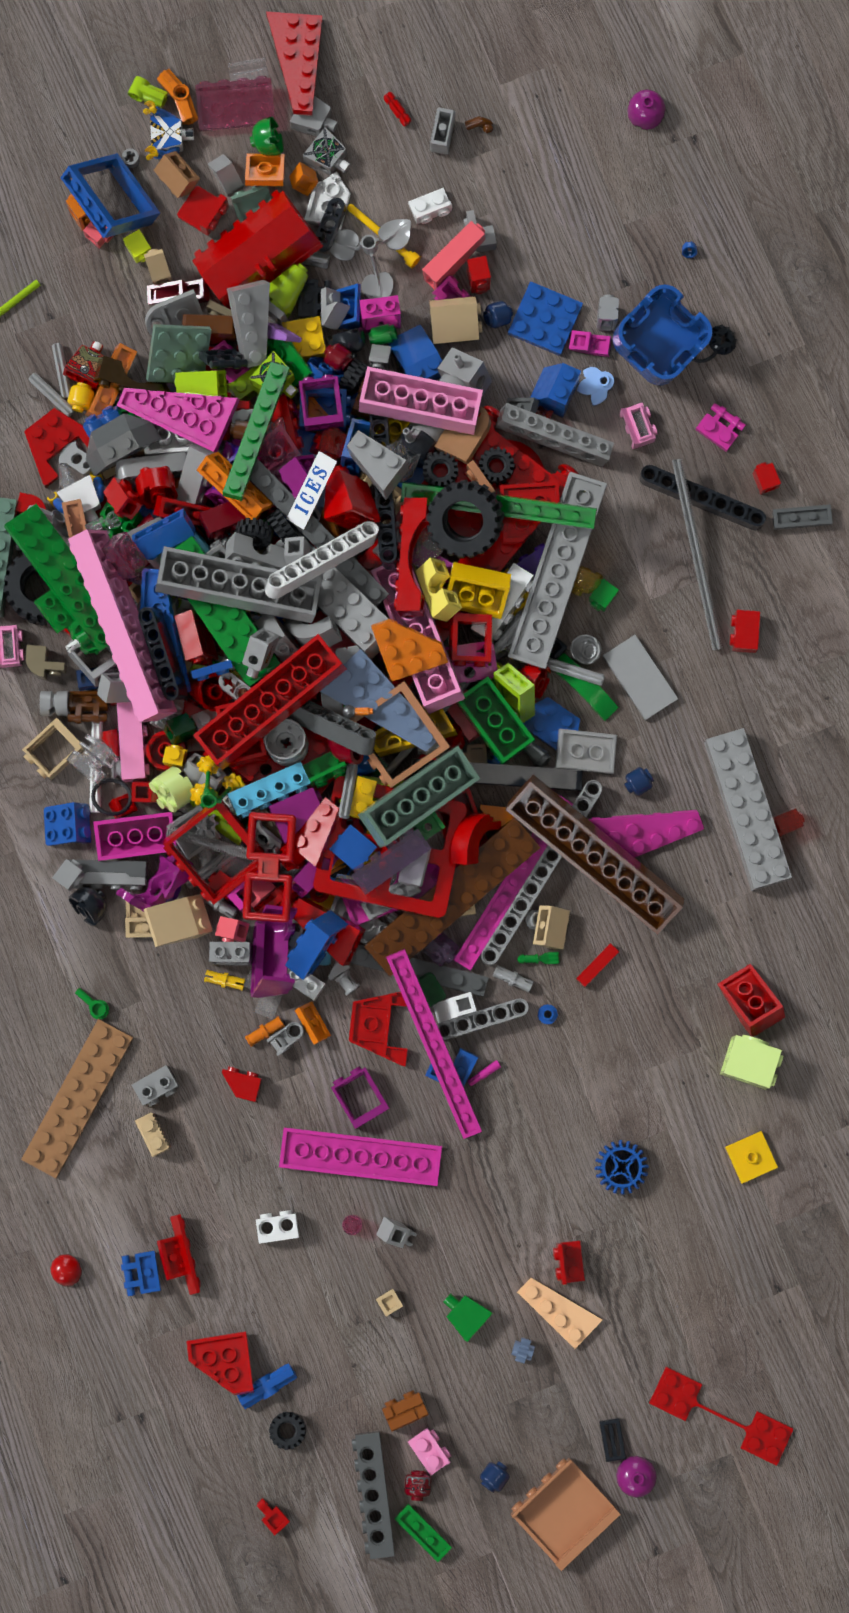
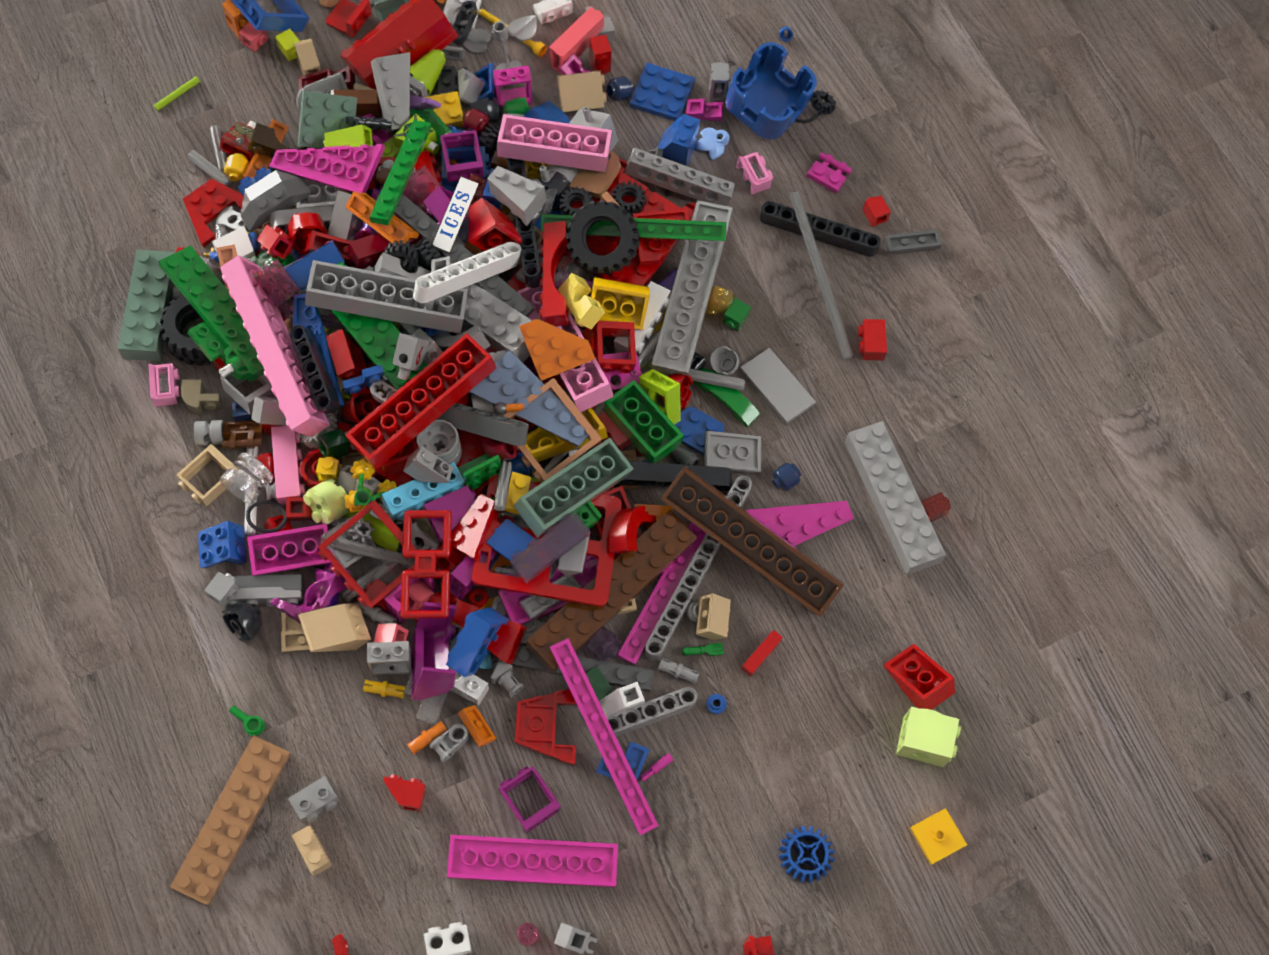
camera: 10 degrees left, 15 degrees down
none -> light grey slope [403,446,454,483]

